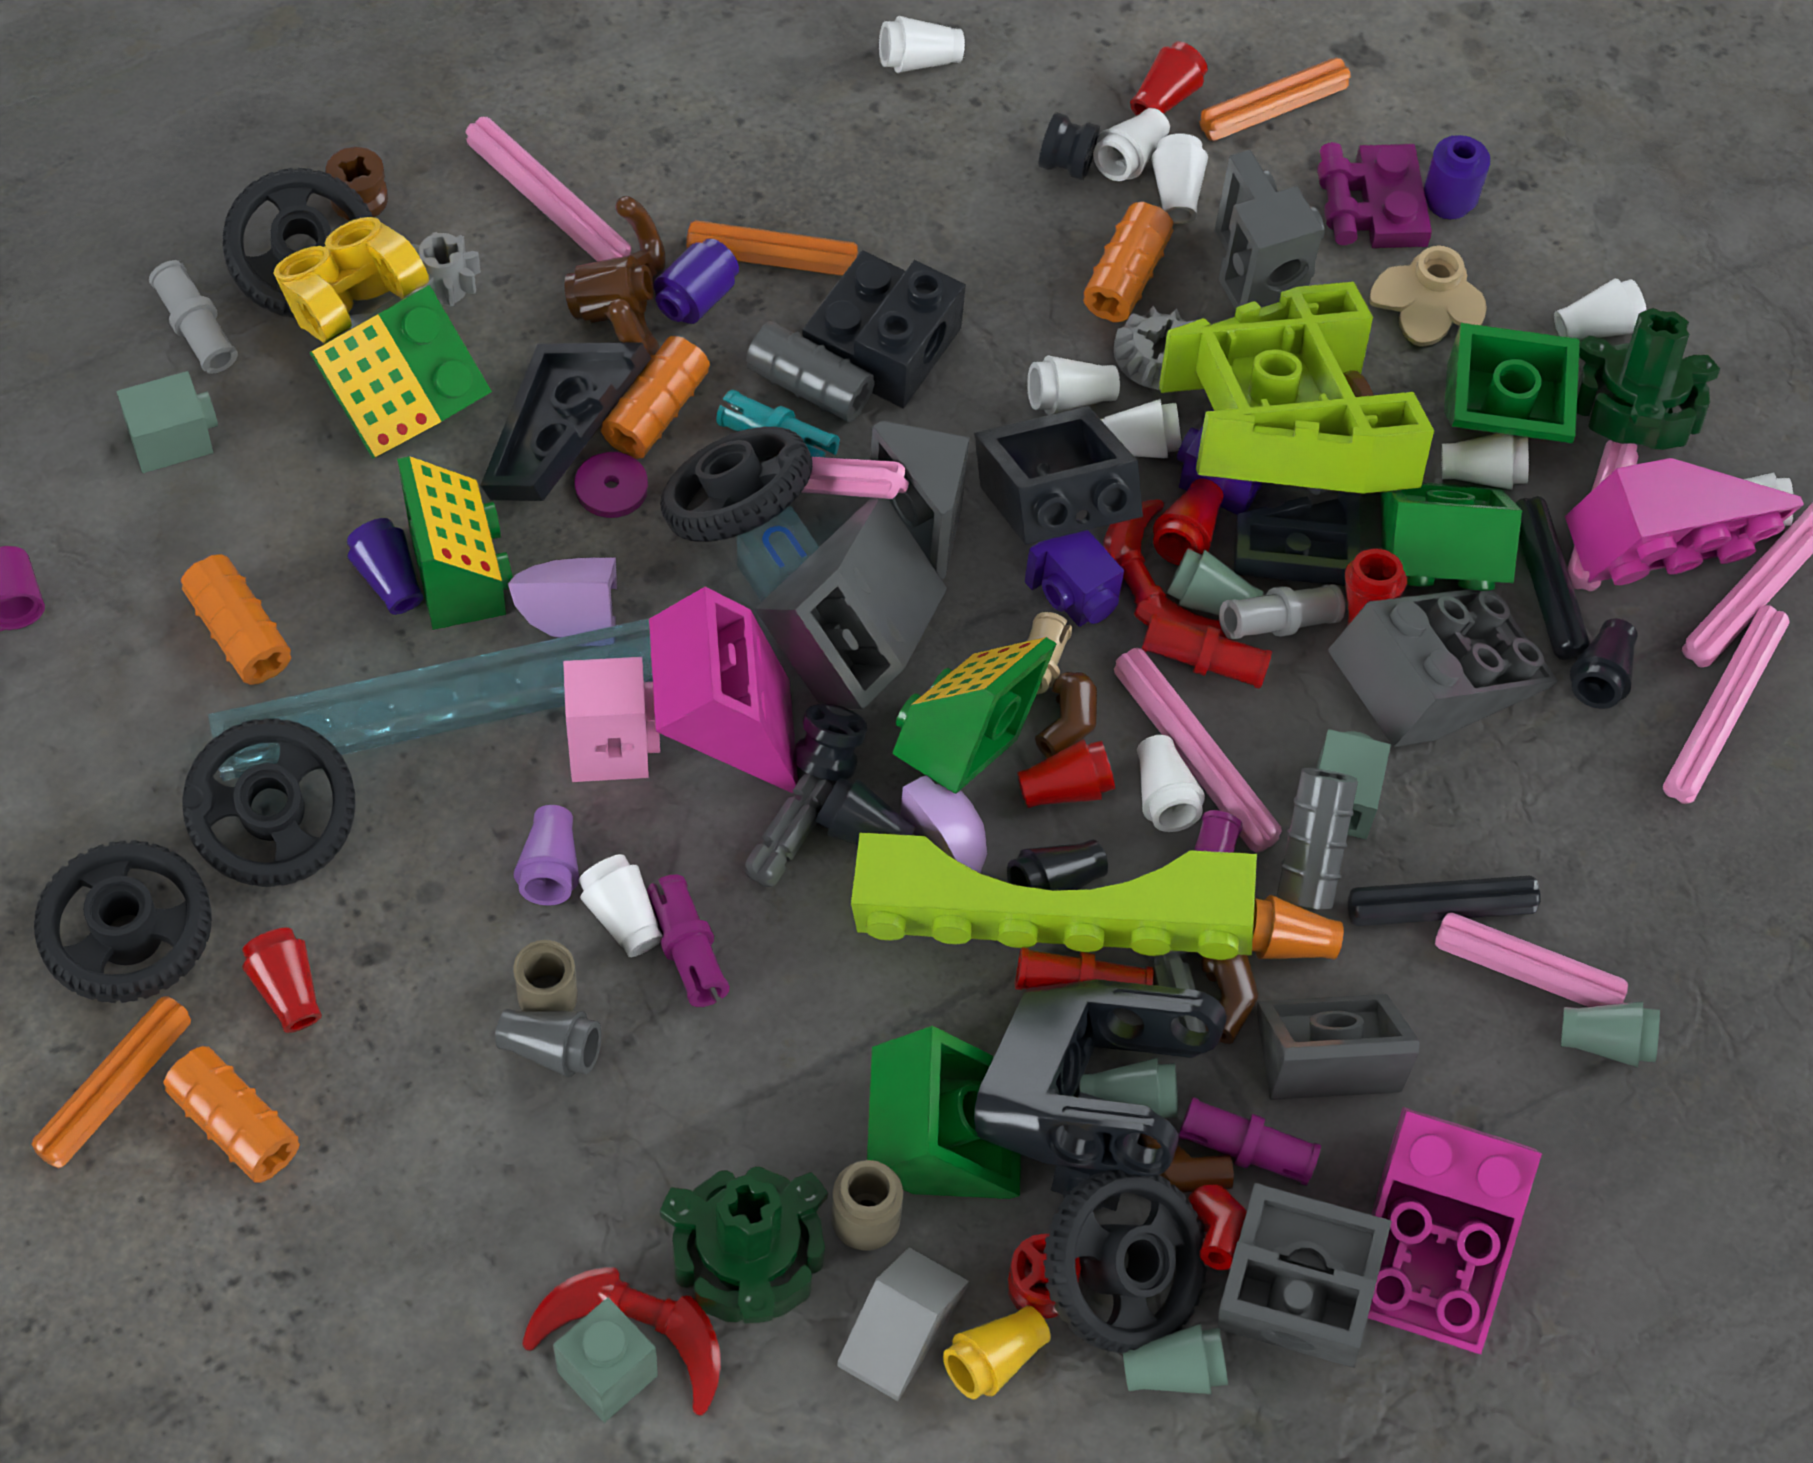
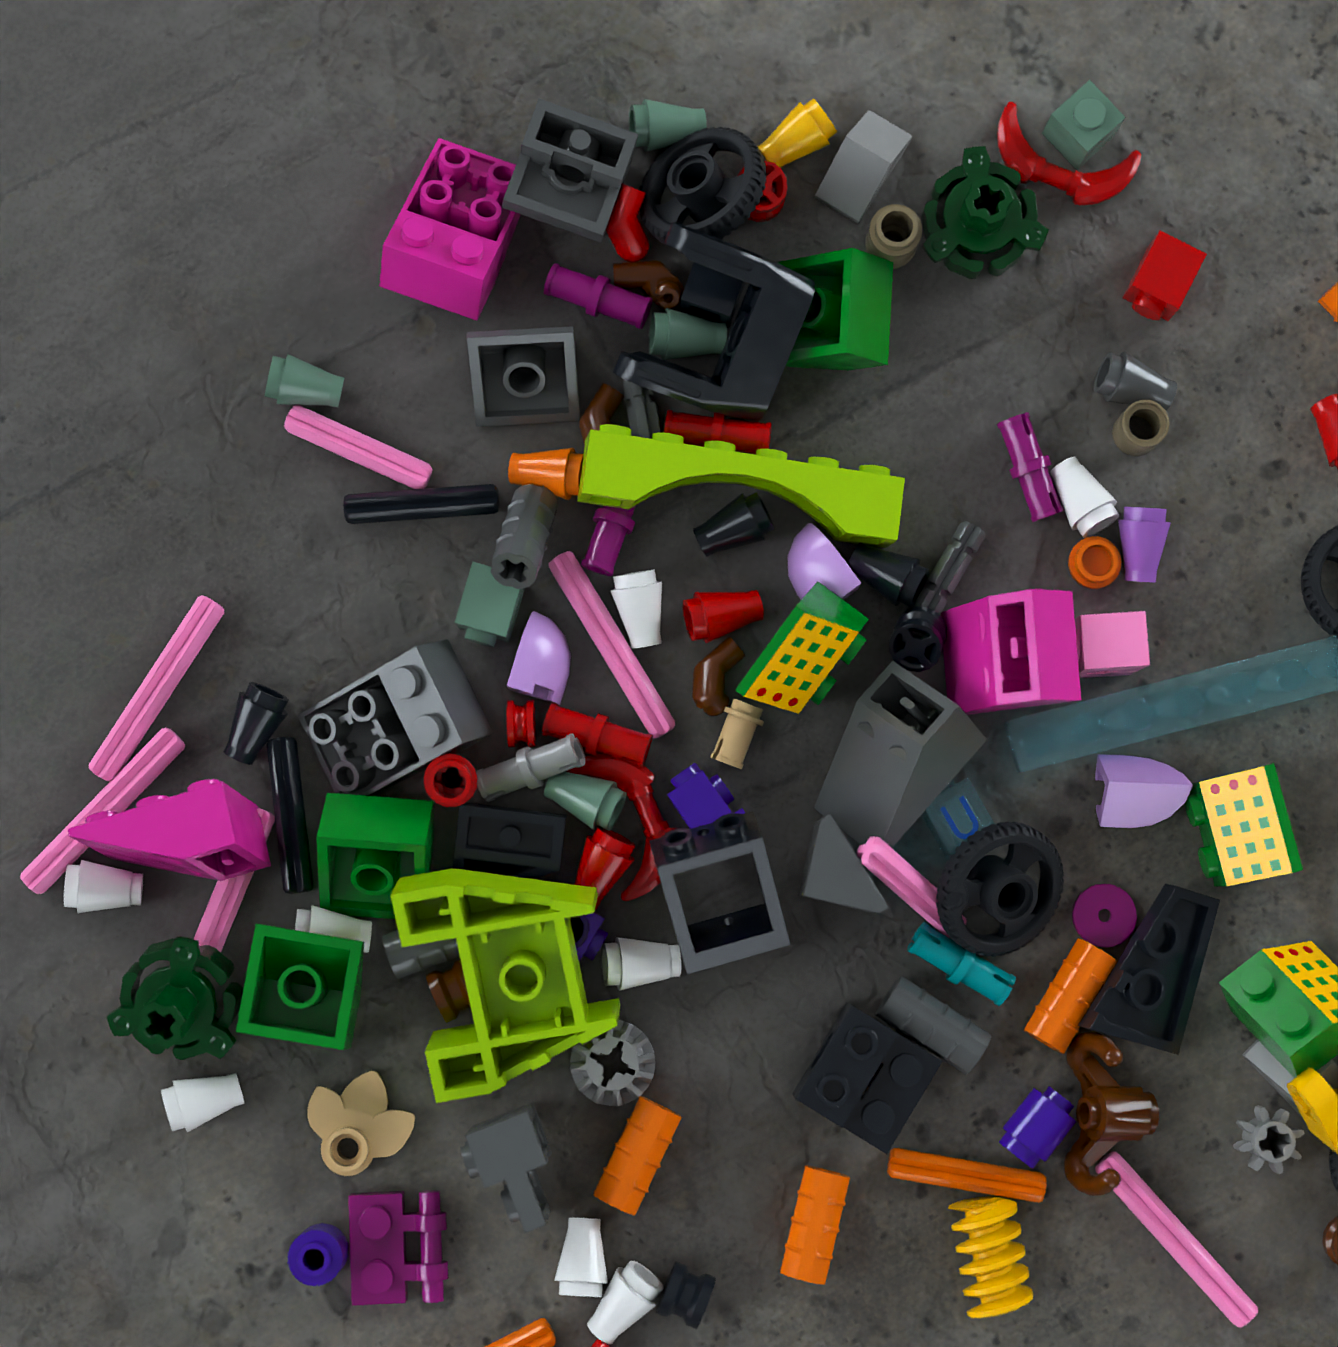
camera: 175 degrees left, 25 degrees up
dark purple cone [346,518,424,615] -> none
white cone [1027,355,1120,415] -> none
none -> red bush [506,700,536,748]
none -> lavender brick [507,611,571,705]
none -> orange axle [780,1165,850,1285]
none -> yellow piece [948,1196,1033,1318]
none -> orange plate [1068,536,1122,589]
none -> red brick [1122,230,1207,321]

